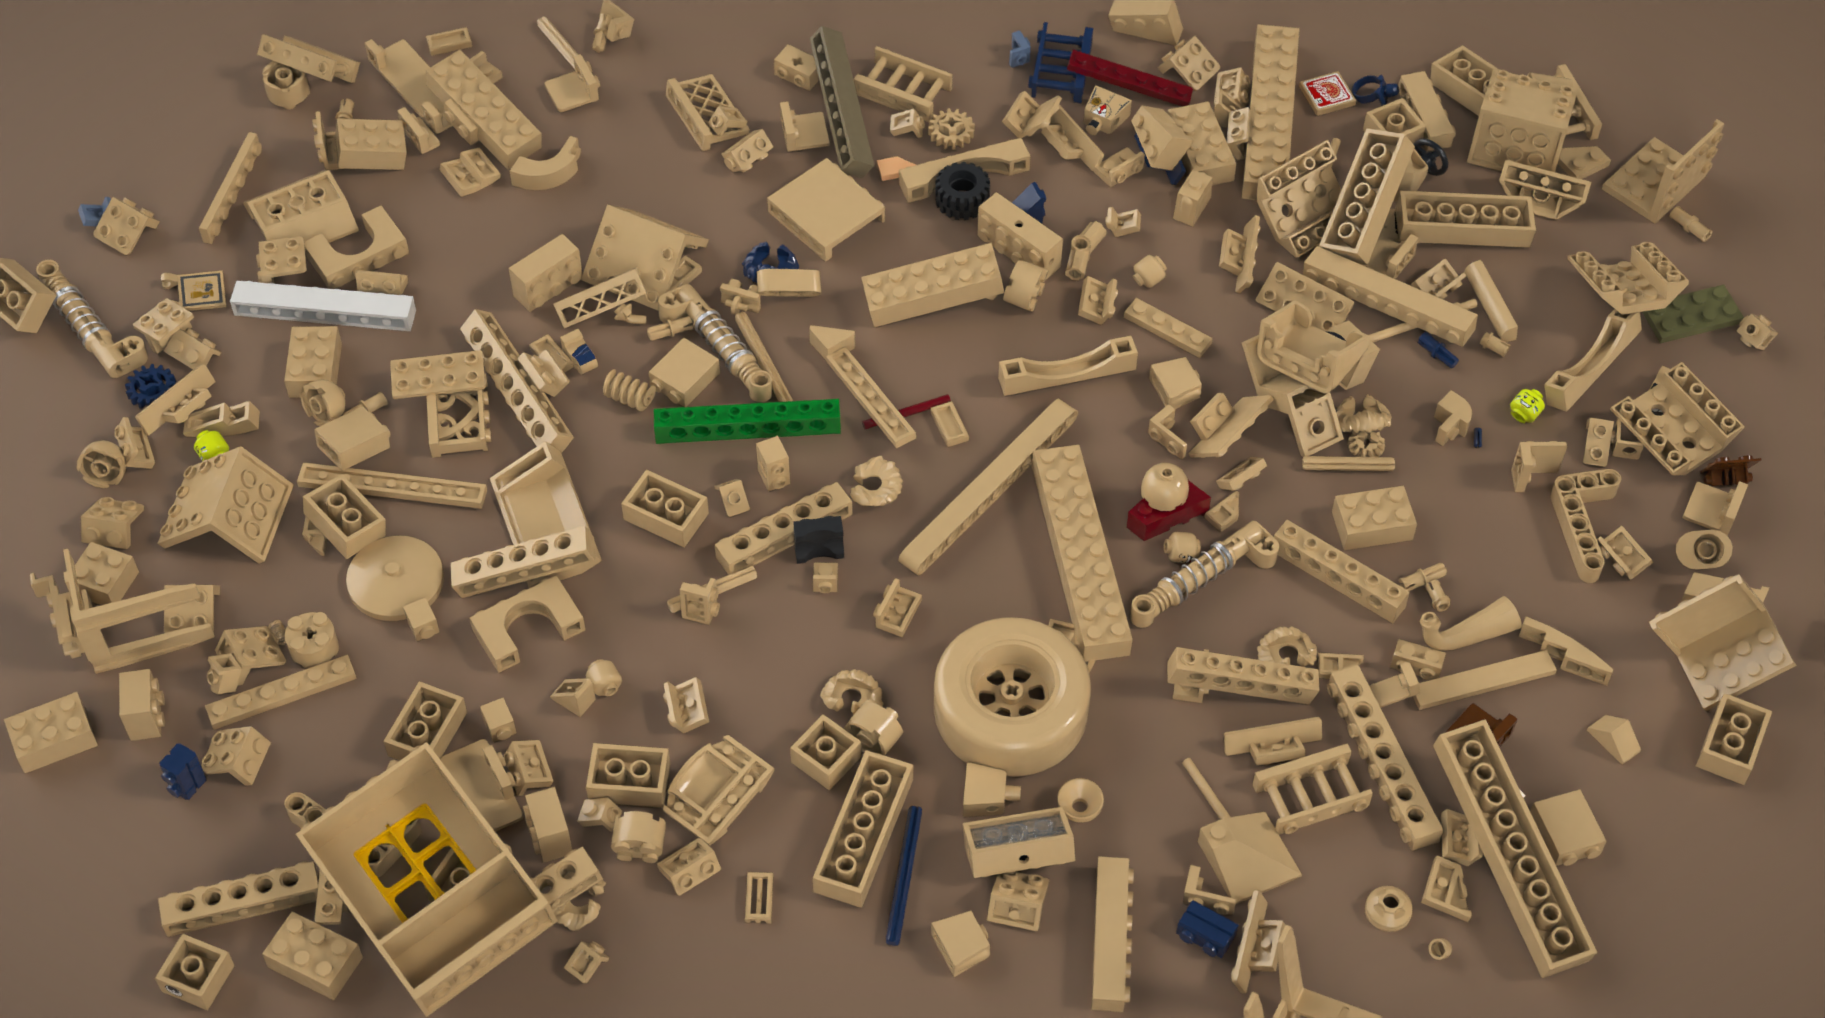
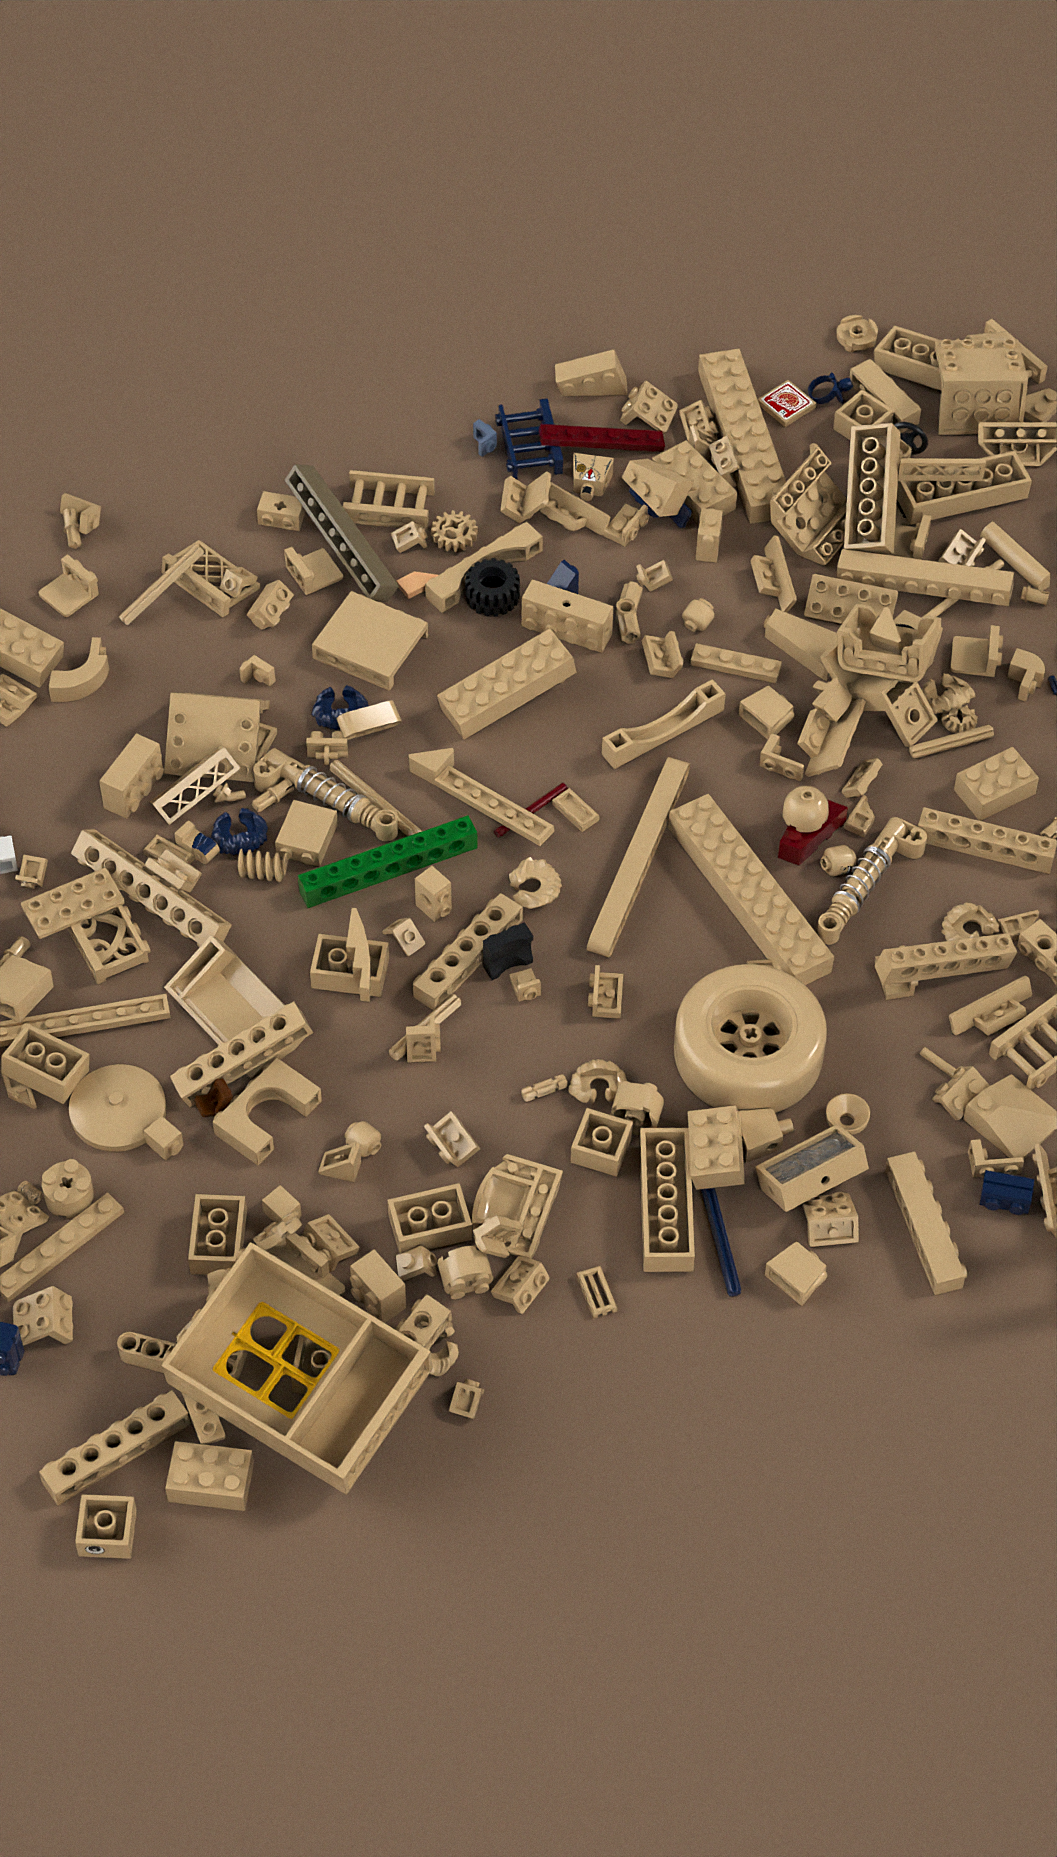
camera: 20 degrees left, 0 degrees up
tan axle [537,16,578,69] -> none
tan brick [1003,260,1049,312] -> none
dark blue axle [1417,332,1459,368] -> none
none -> tan bracket [15,855,48,889]
none -> tan axle [119,544,204,625]
none -> reddish brown bracket [194,1078,233,1117]
none -> dark blue piece [211,808,268,856]
none -> tan bracket [240,655,276,686]
none -> tan plate [253,1211,302,1250]
none -> tan slope [346,908,371,1002]
none -> tan bracket [473,1215,523,1258]
none -> tan axle [521,1074,567,1102]
none -> tan brick [688,1105,745,1190]
none -> tan slope [763,609,837,681]
none -> tan brick [812,677,852,722]
none -> tan plate [836,315,878,352]
none -> tan slope [869,607,903,655]
none -> tan fence [898,458,986,481]
none -> tan bracket [932,1066,990,1120]
none -> tan bracket [950,625,1003,677]

